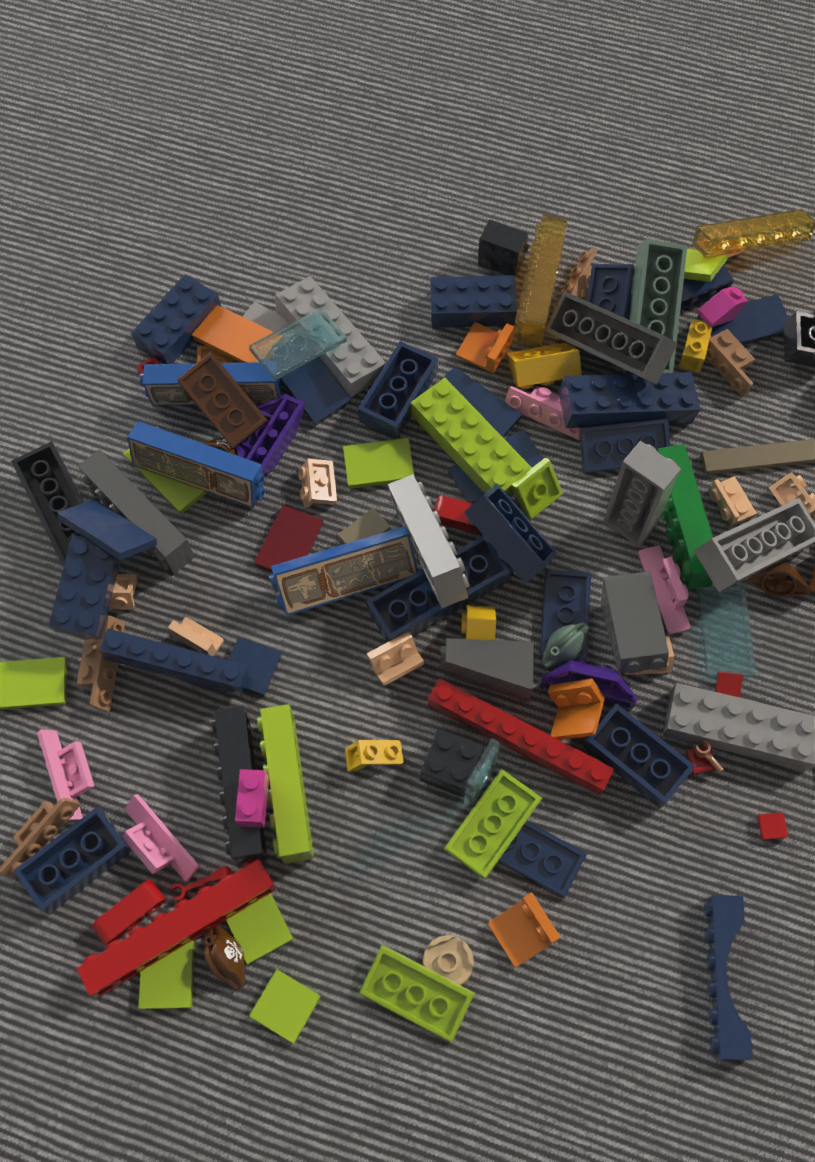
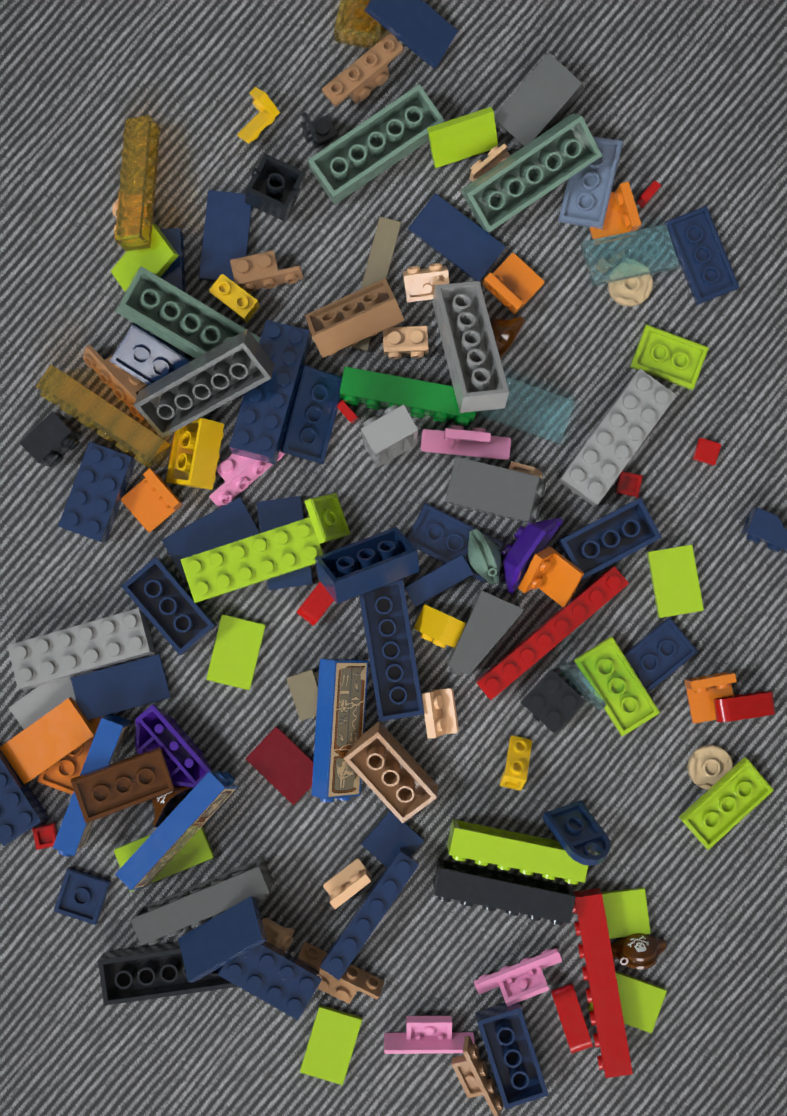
camera: 75 degrees left, 20 degrees up
red piece [170,866,233,901] -> none
dark pink brick [235,769,269,828] -> none
clear light blue tile [249,307,347,381] -> none
lime tile [250,969,321,1044] -> none
light nougat bracket [298,459,337,508] -> none
brick [388,475,469,608] -> none
nougat hand [695,740,723,773] -> none
dark pink slope [696,286,748,327] -> none
red tile [714,671,743,698] -> none
none -> dark blue tile [53,867,111,925]
none -> medium nougat slope [305,278,404,358]
none -> medium nougat slope [343,722,438,823]
none -> dark blue tile [404,554,474,607]
none -> dark blue tile [542,800,610,866]
none -> lime tile [647,545,704,618]
none -> red beam [714,691,775,722]

